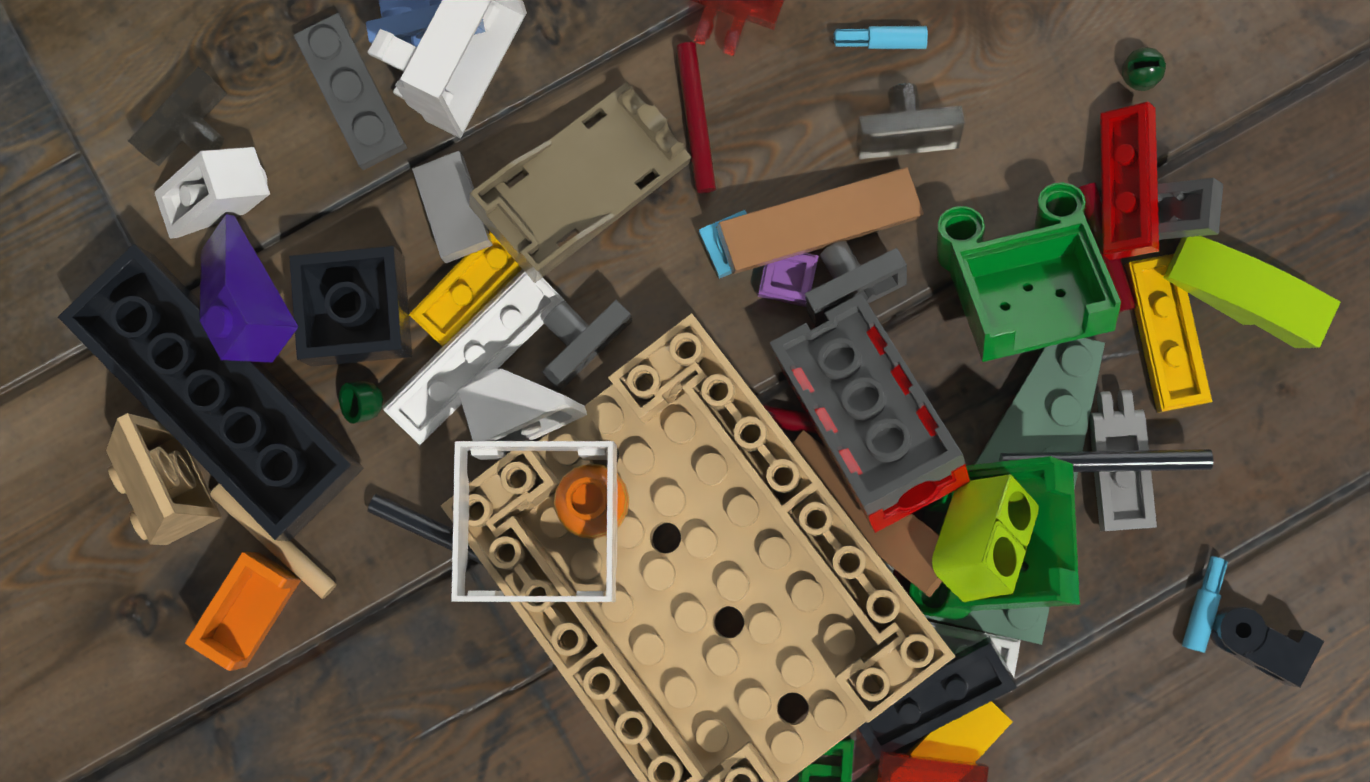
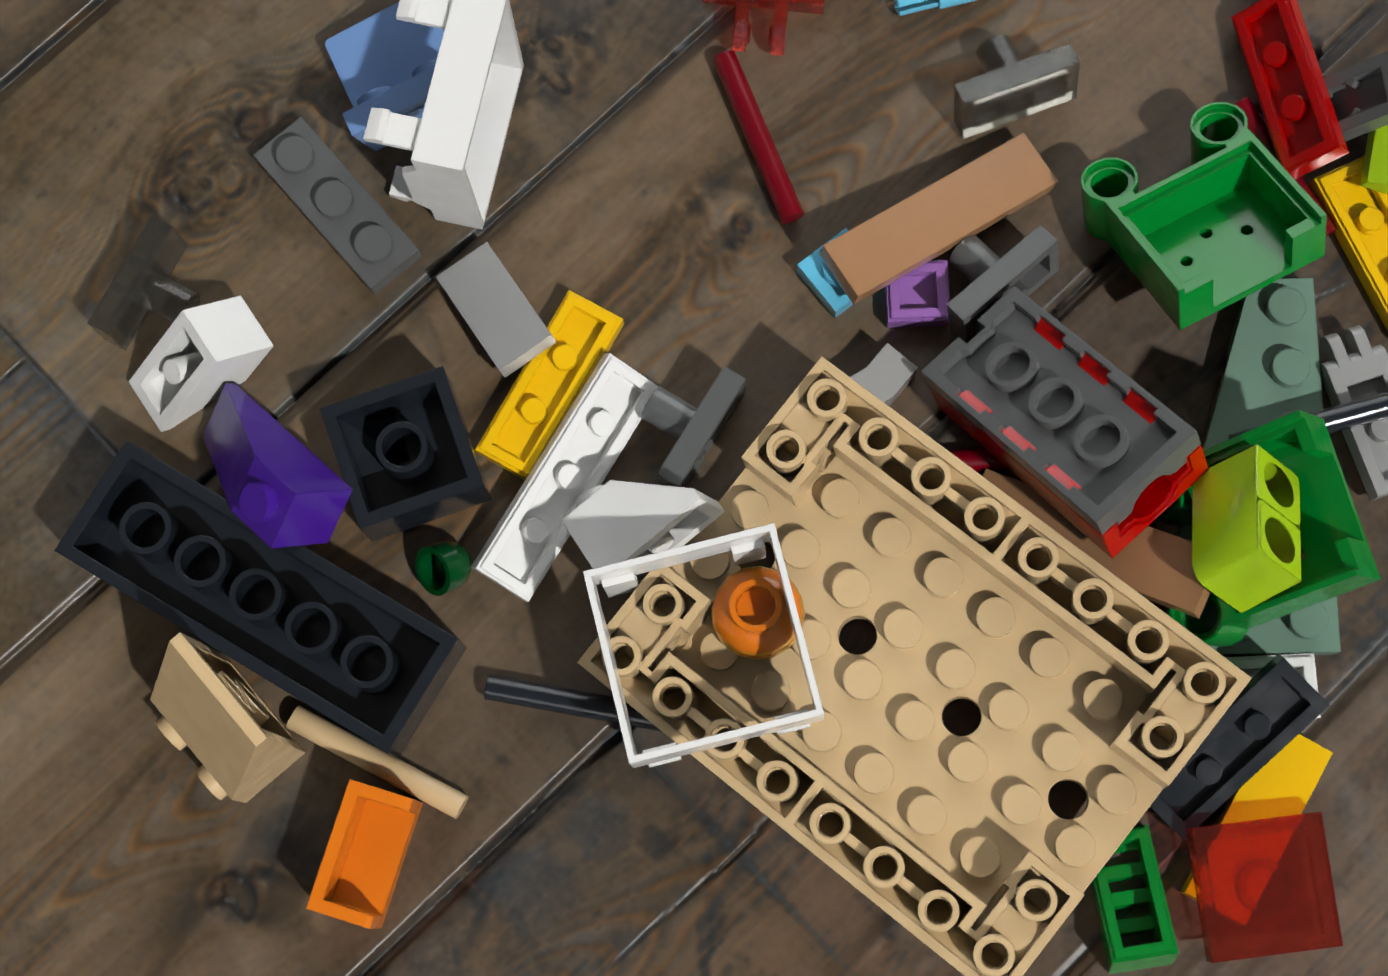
camera: 15 degrees left, 5 degrees down
dark tan piece [469,82,691,283] -> none
none -> light grey piece [850,343,918,406]

